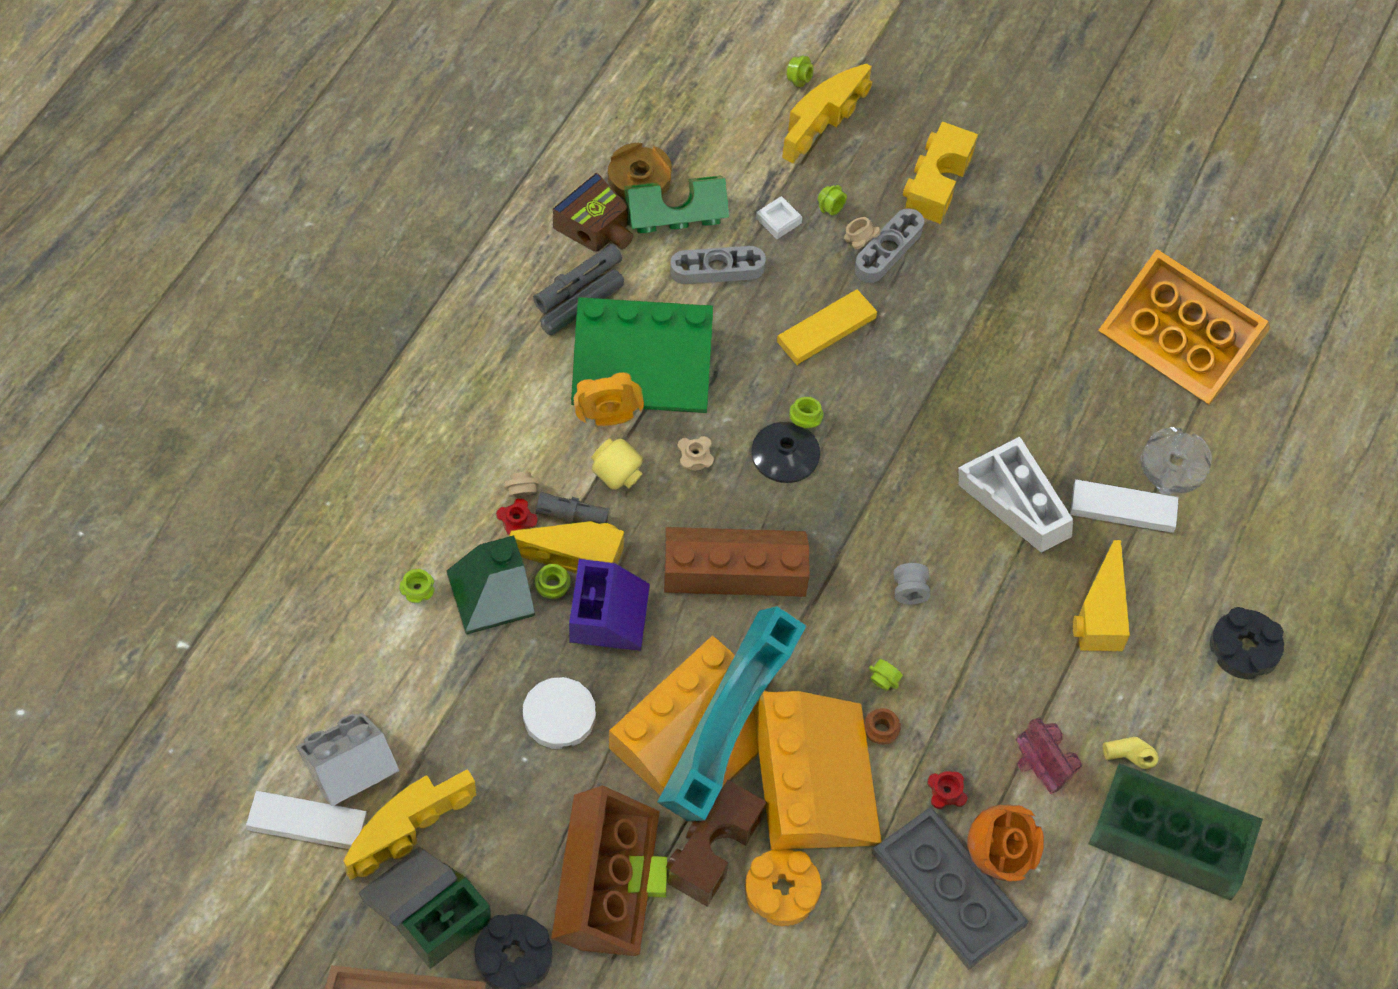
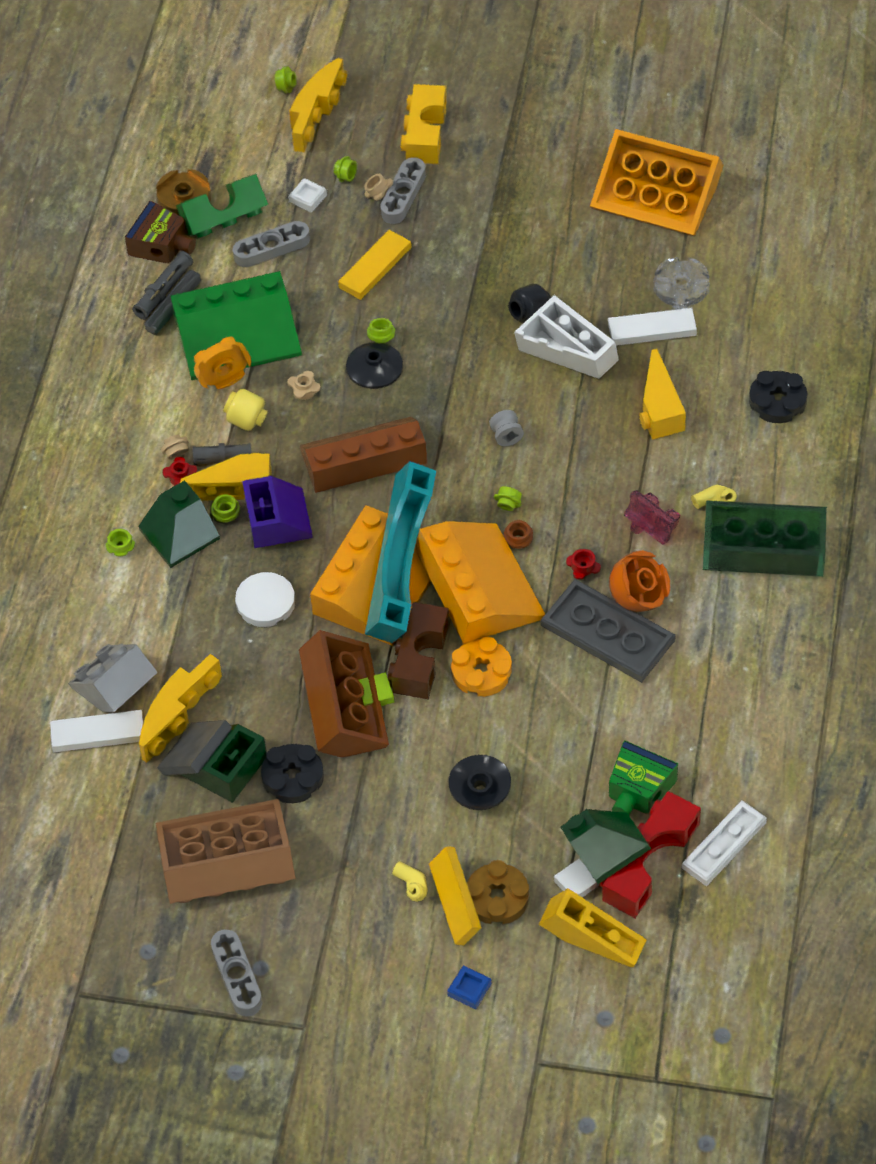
camera: 10 degrees left, 5 degrees down
none -> black head [508,283,551,324]

